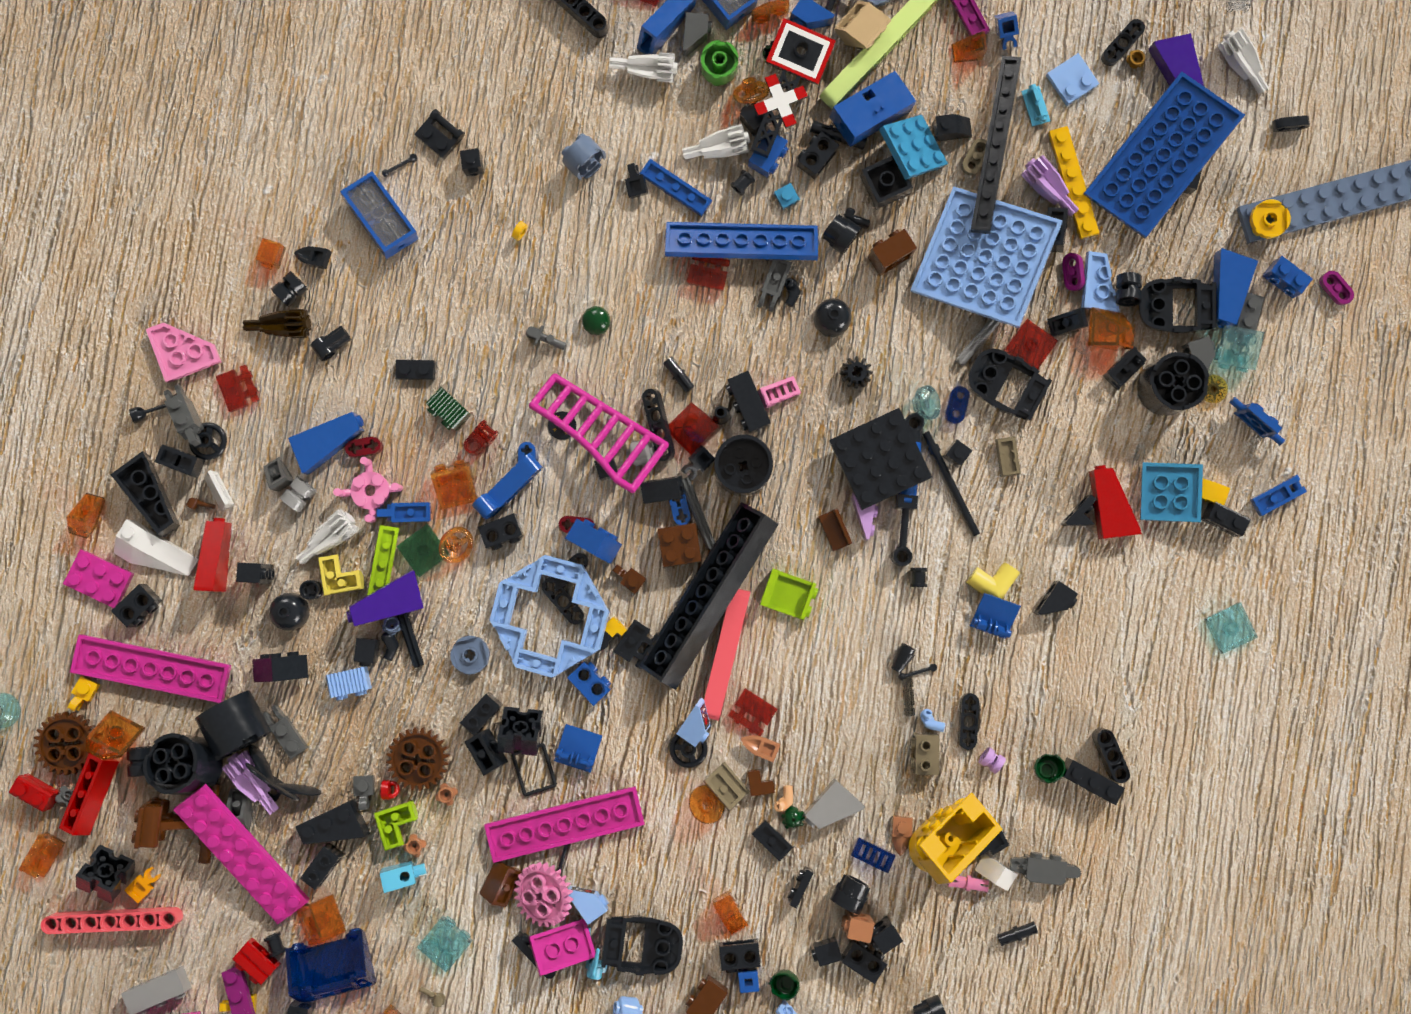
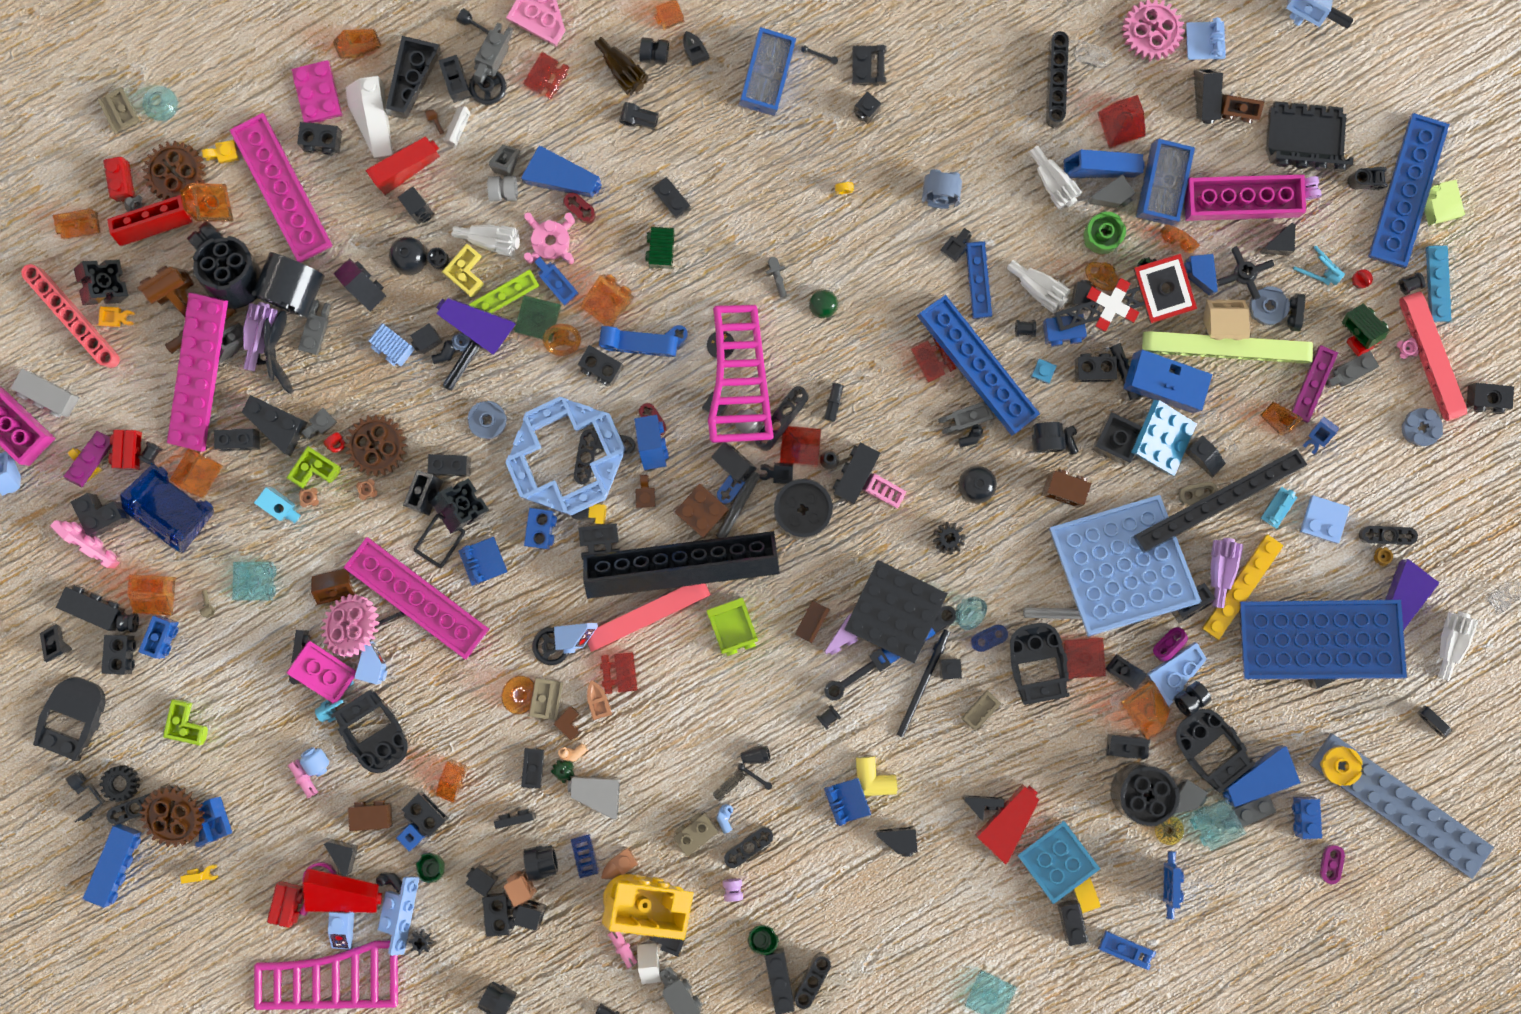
camera: 55 degrees right, 0 degrees up
clear red piece [463,420,499,456] -> none

